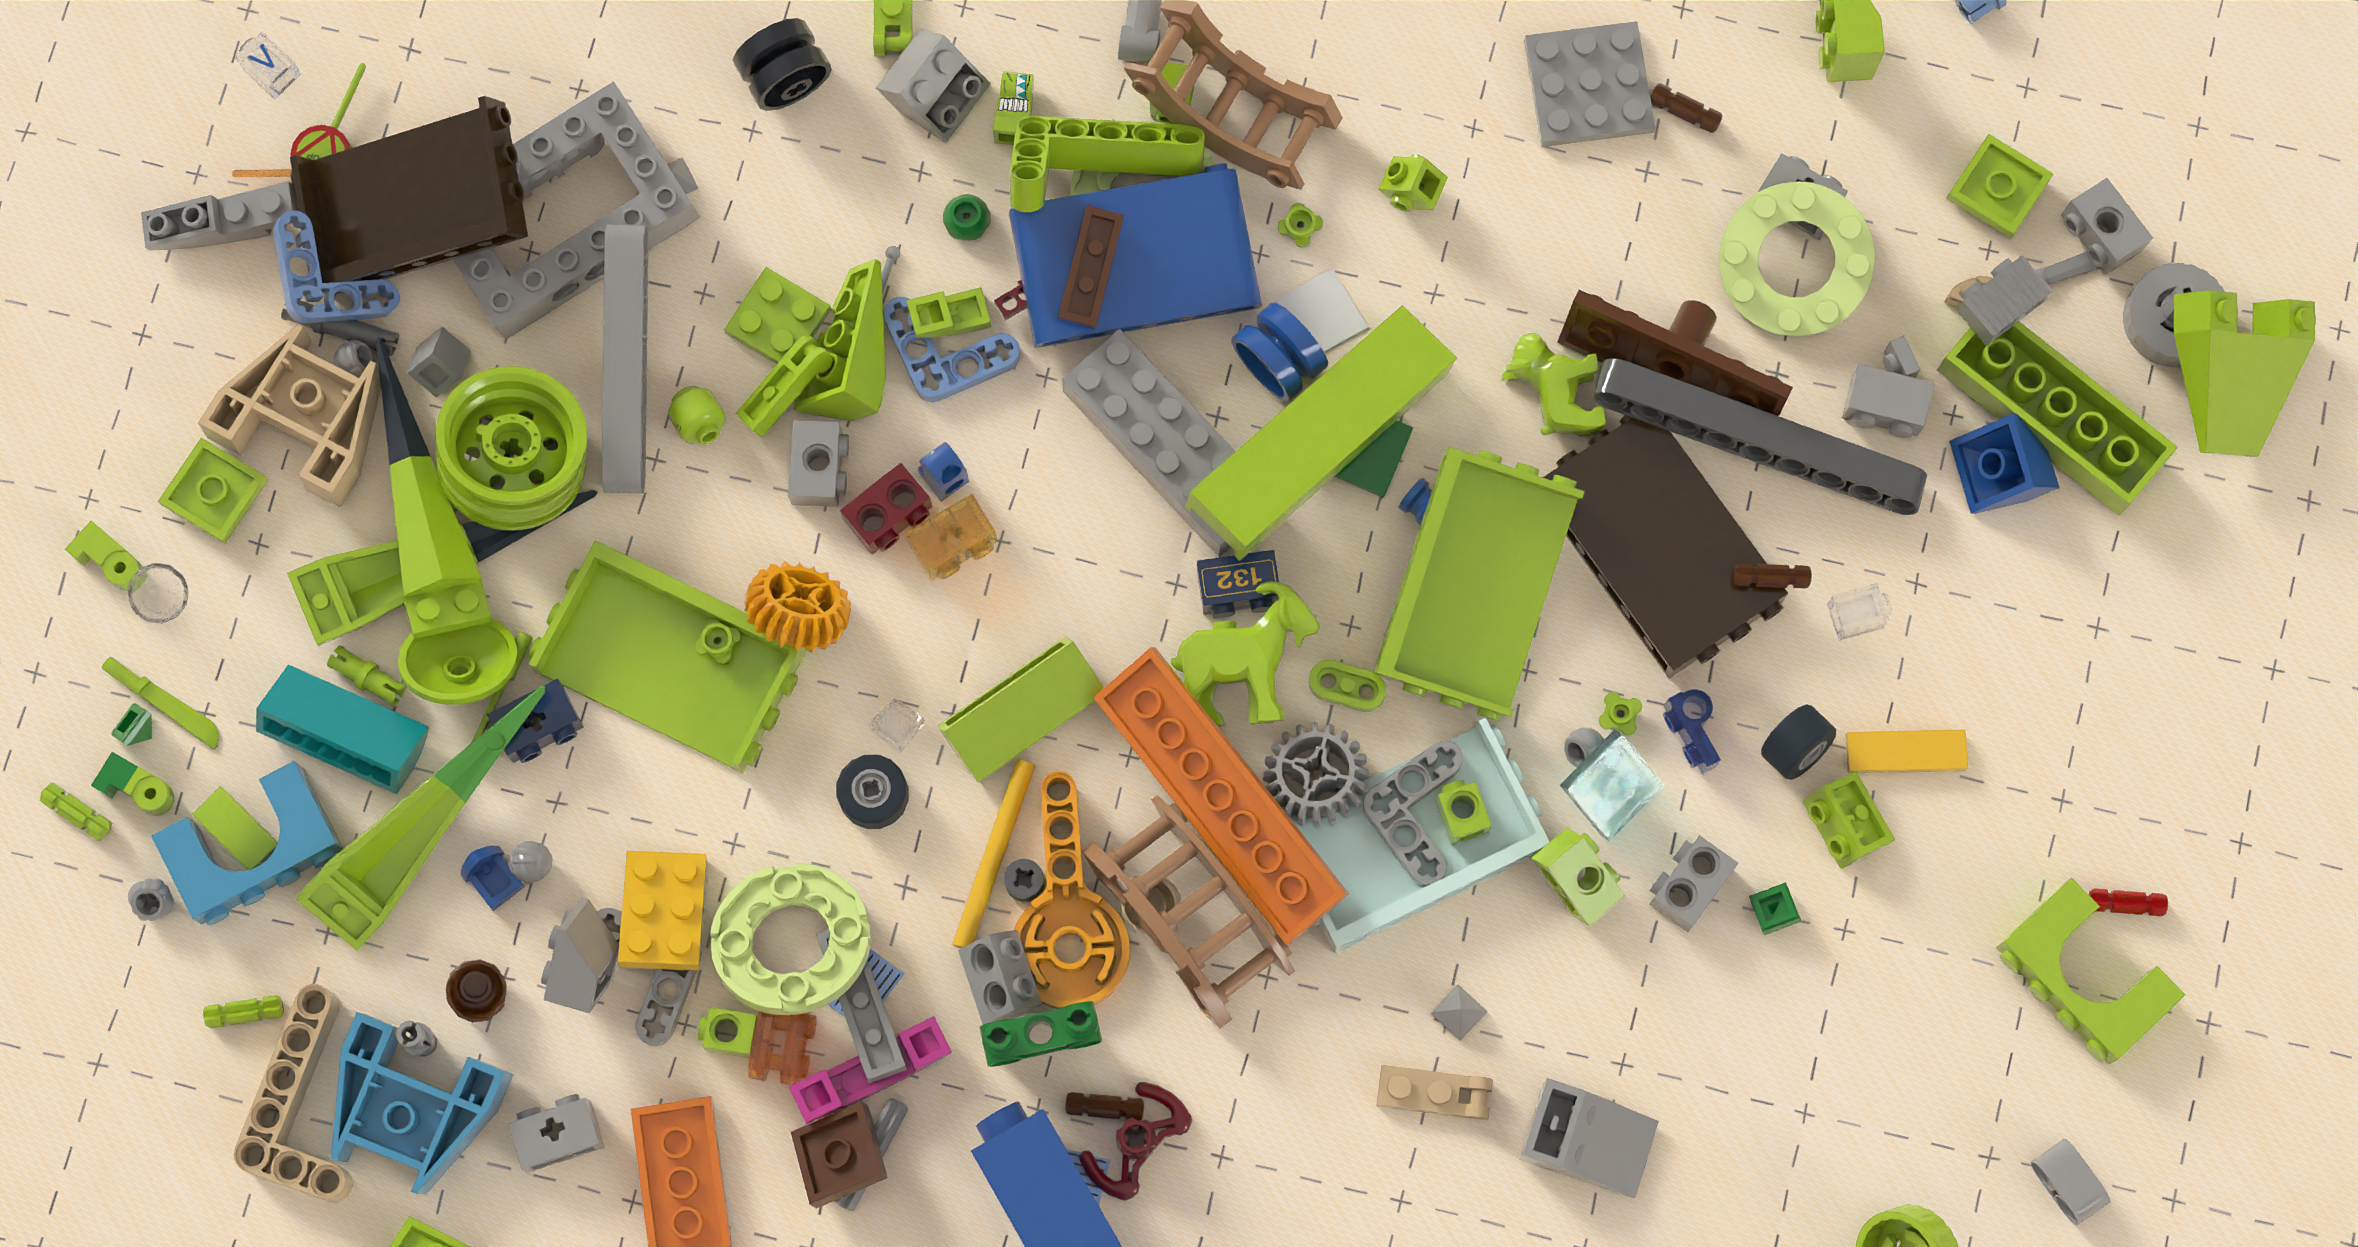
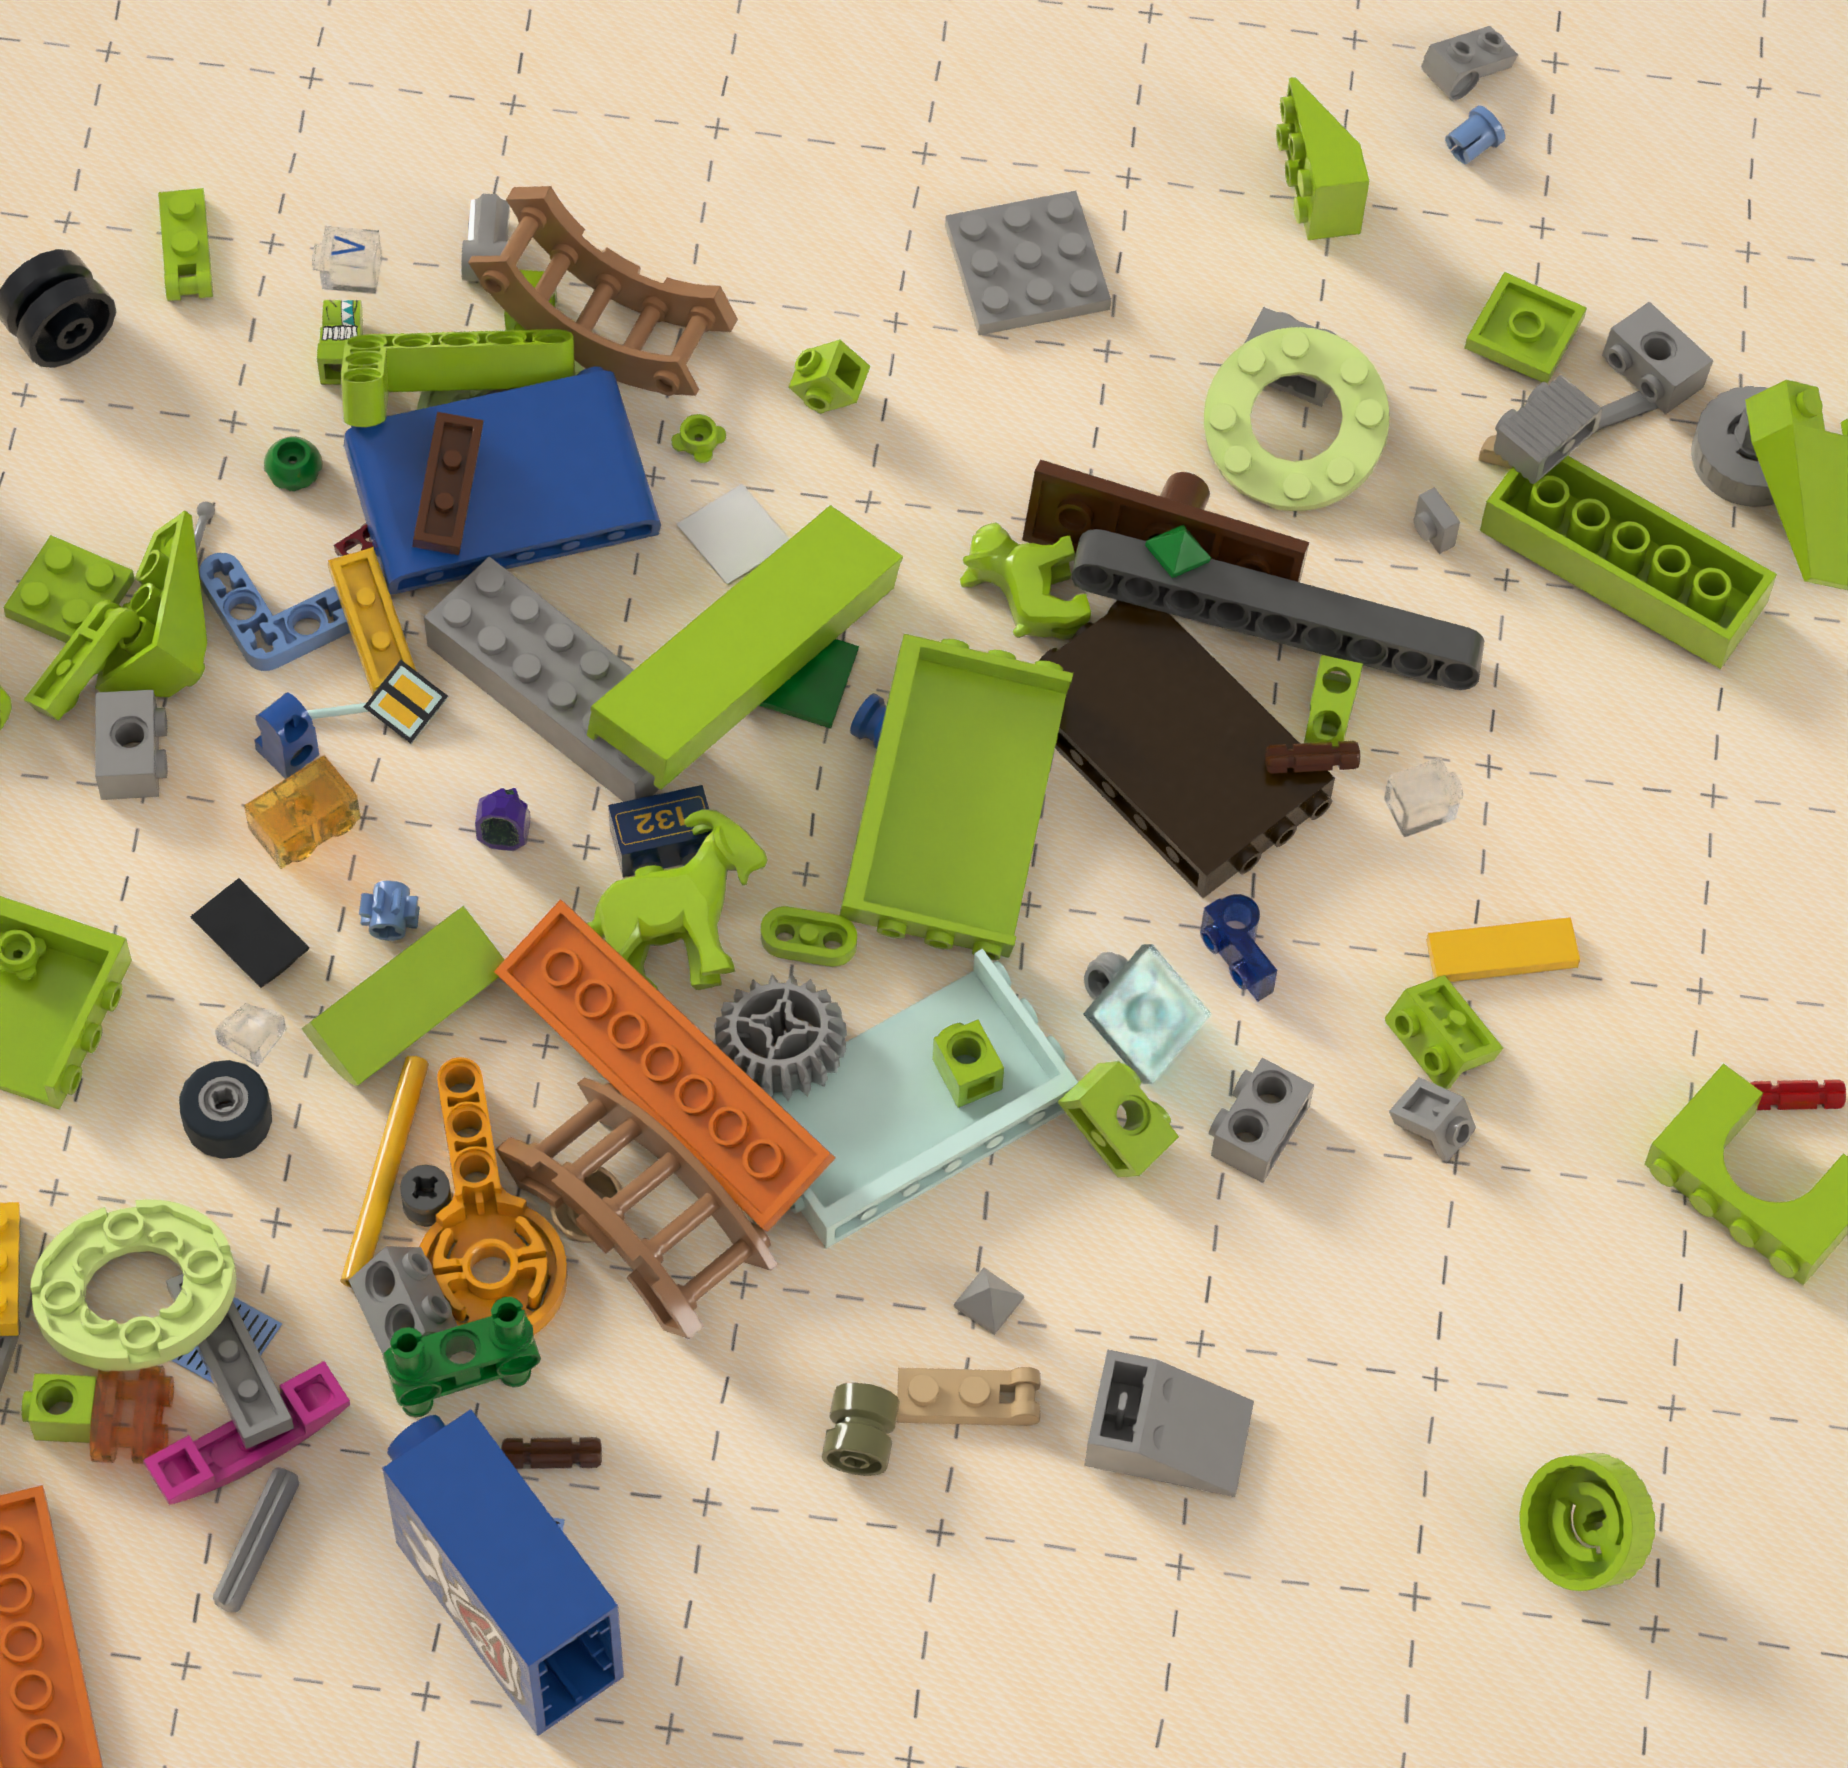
camera: 10 degrees left, 15 degrees down
light orange gear [744,561,851,653] -> none
reddish brown plate [791,1101,888,1209] -> none
dark red brick [840,463,932,554] -> none
light grey slope [876,30,991,142] -> none
lime slope [906,287,992,338] -> none
dark red piece [1079,1082,1192,1201] -> none
blue wheel [1231,303,1328,402] -> none
light grey beam [1363,741,1463,887] -> none
lime plate [1599,692,1642,736] -> none
reddish brown axle [1650,83,1723,133] -> none
green tile [1749,882,1801,935] -> none
black wheel [1761,704,1836,780] -> none
light grey brick [1842,364,1934,438] -> none
blue slope [1949,414,2059,514] -> none
light grey beam [2031,1139,2110,1225] -> none
none -> black piece [190,878,309,988]
none -> piece [307,660,449,744]
none -> clear brick [312,226,382,294]
none -> yellow tile [328,547,417,695]
none -> medium blue gear [359,881,420,941]
none -> dark purple rock [475,788,530,851]
none -> olive wheel [821,1382,900,1476]
none -> green slope [1145,525,1211,578]
none -> lime leg [1304,655,1363,746]
none -> light grey bracket [1389,1077,1476,1161]

